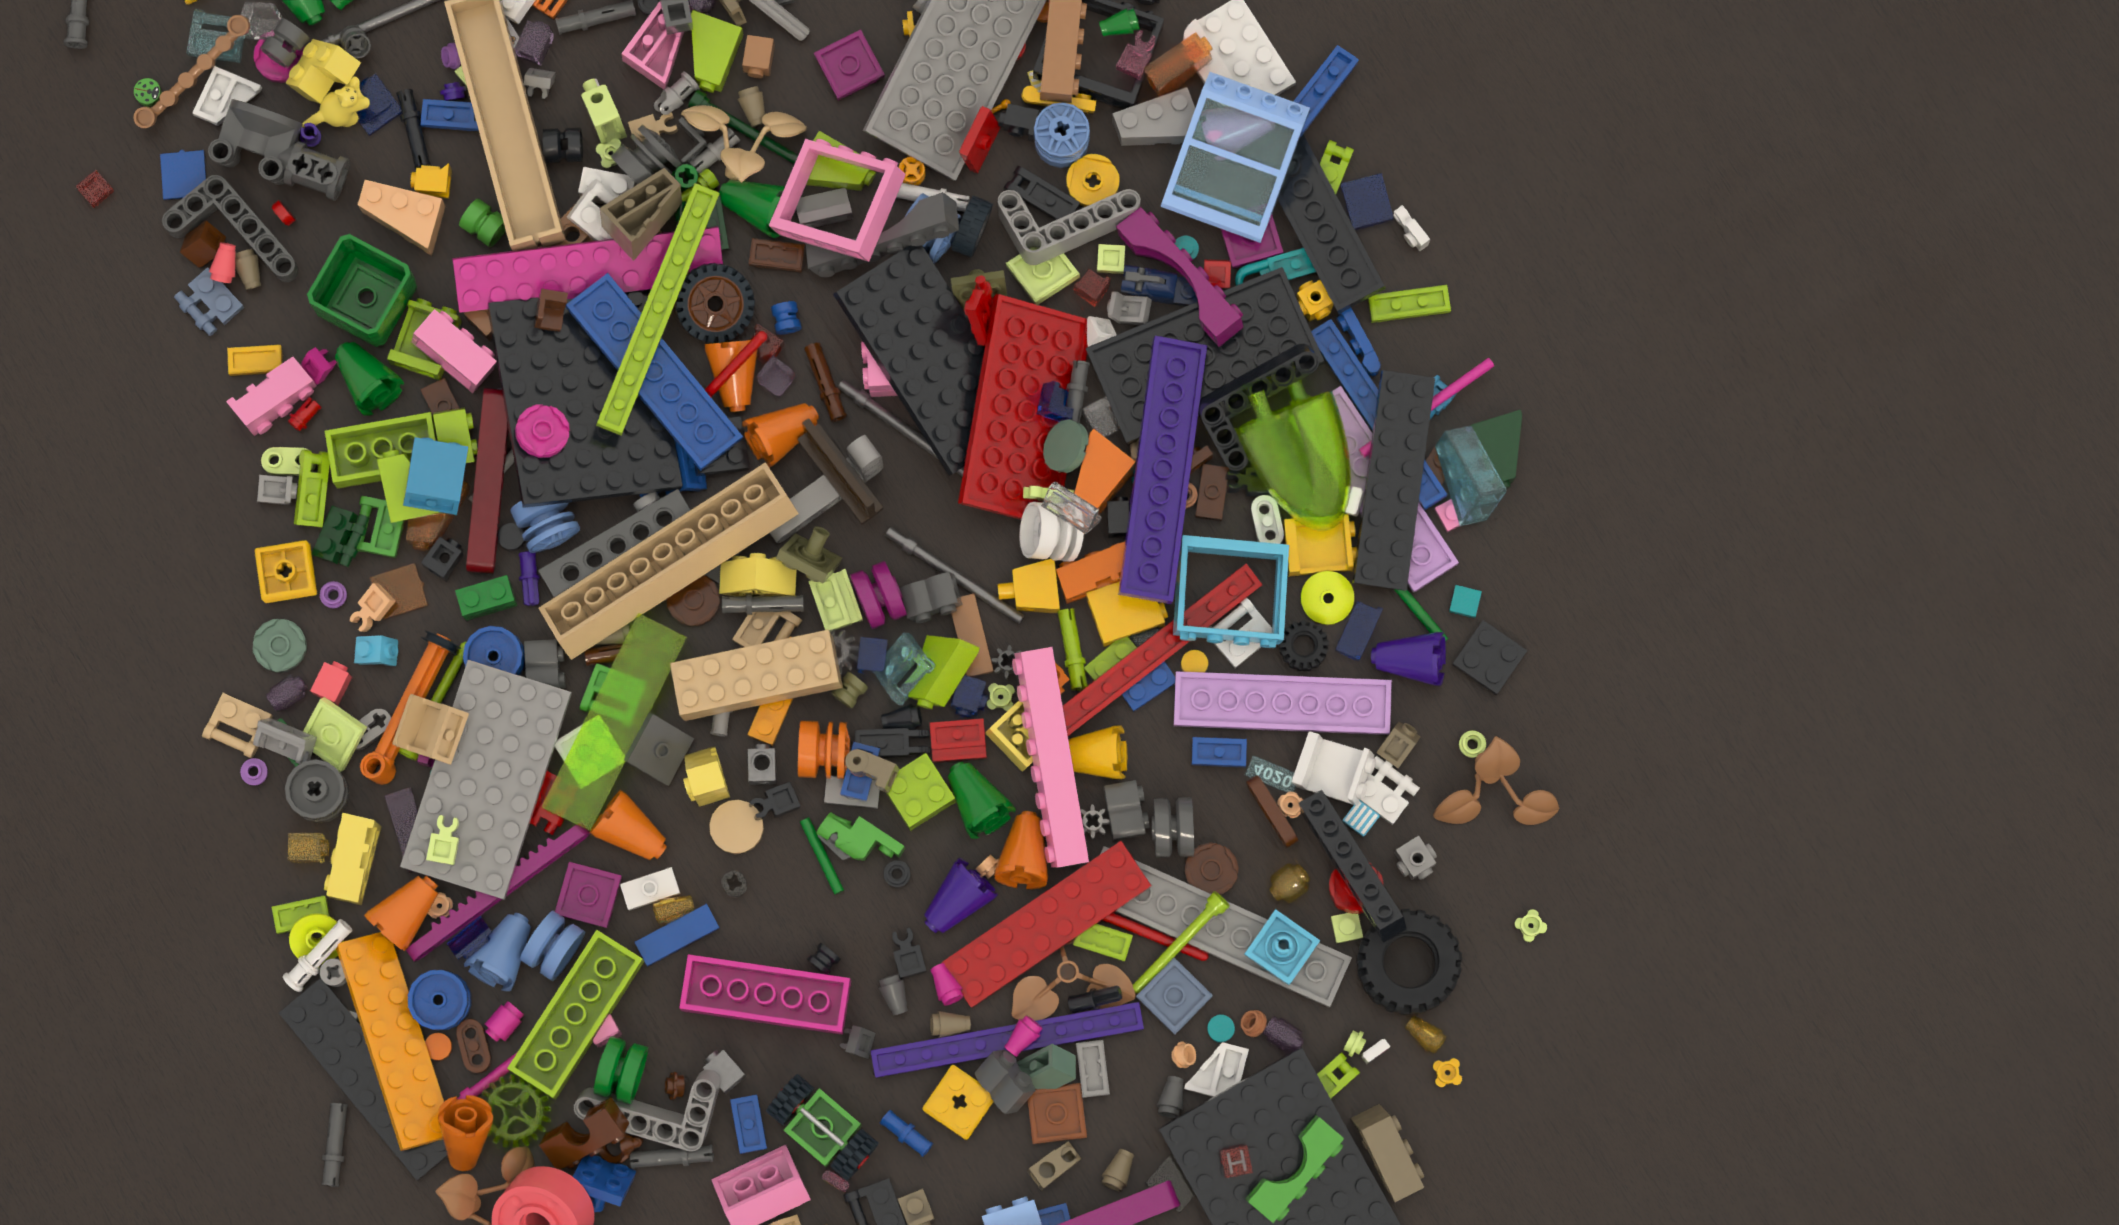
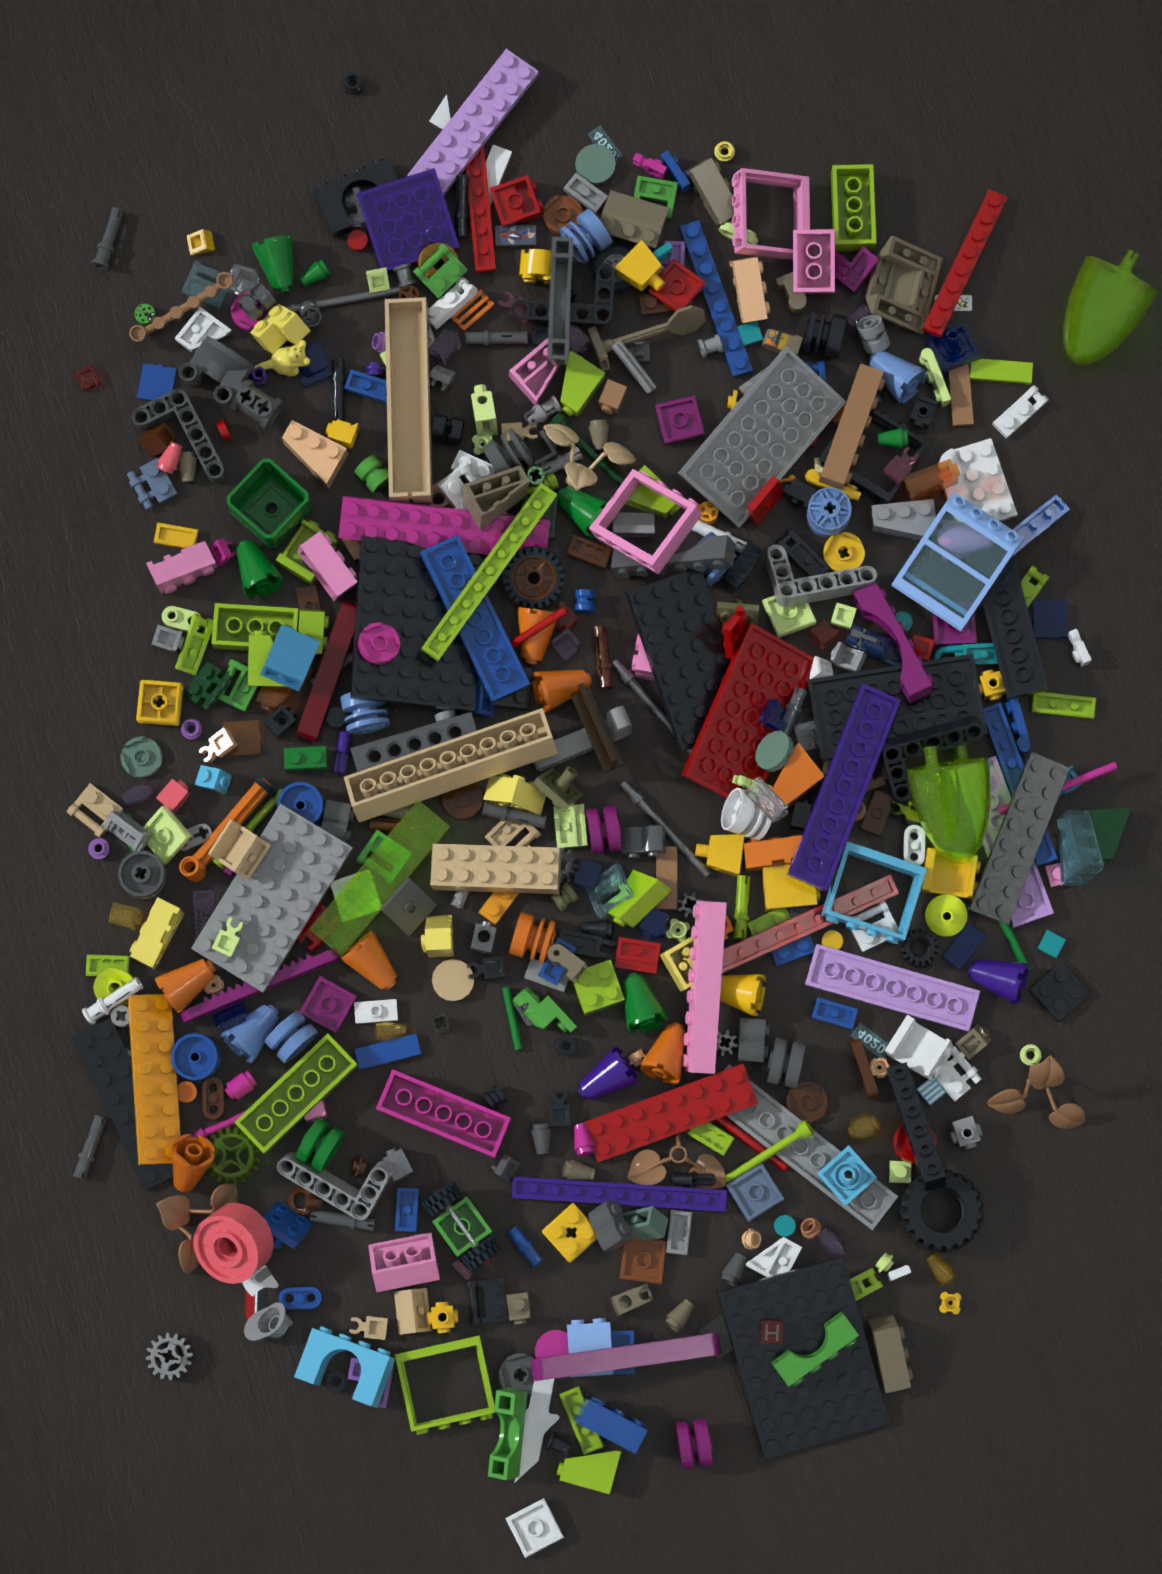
camera: 15 degrees right, 0 degrees up
red pin [288,397,321,432] -> none
reddish brown panel [534,288,568,332] -> none
reddish brown arch [539,1097,629,1170] -> none
dark pink cone [1004,1015,1043,1057] -> none
white tile [1345,486,1364,517] -> none
yellowish green plate [1515,909,1547,942] -> none

